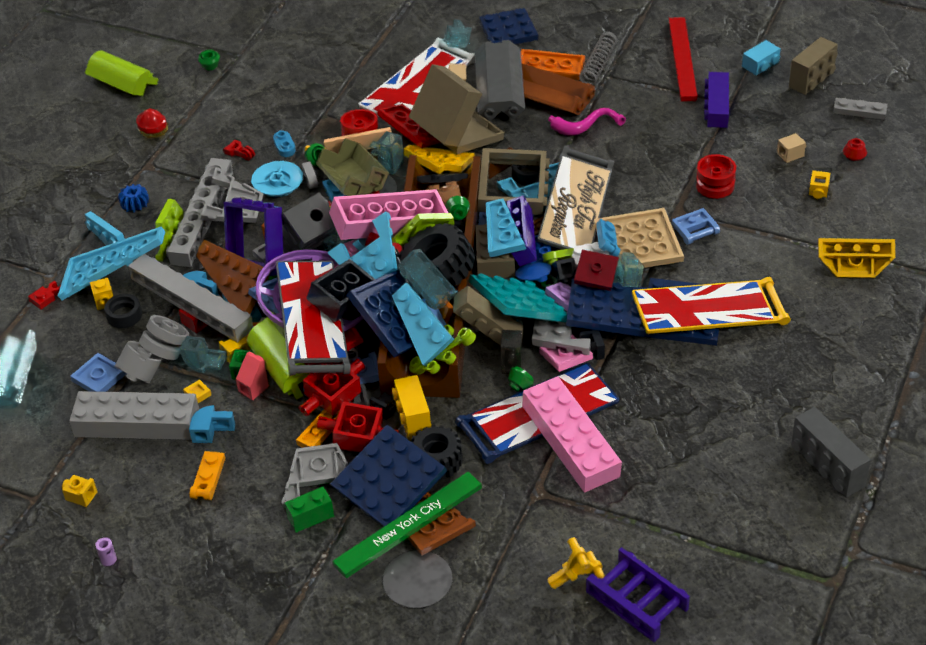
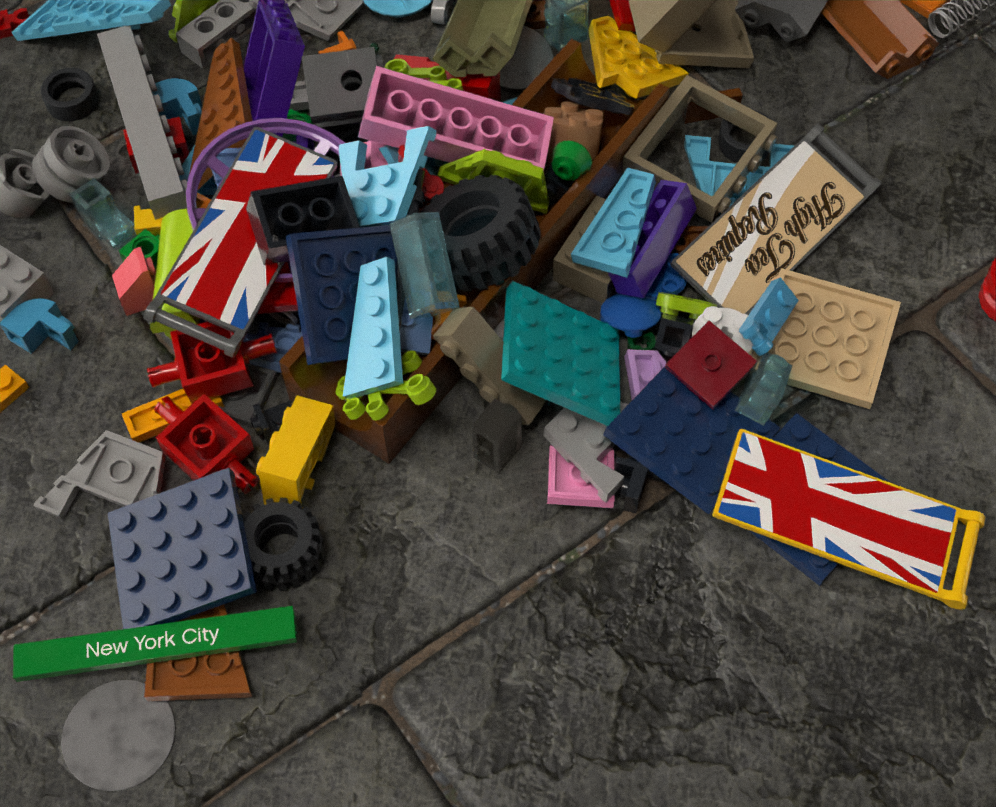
camera: 30 degrees right, 15 degrees up
yellow brick [90,278,113,310] -> none
yellow plate [183,379,212,403] -> none
green brick [284,487,334,533] -> none
flag [455,363,619,464] -> none
green cone [508,366,534,392] -> none
bright pink brick [522,376,622,493] -> none
dark pink animal [548,108,626,136] -> none
medium blue plate [672,208,720,245] -> none

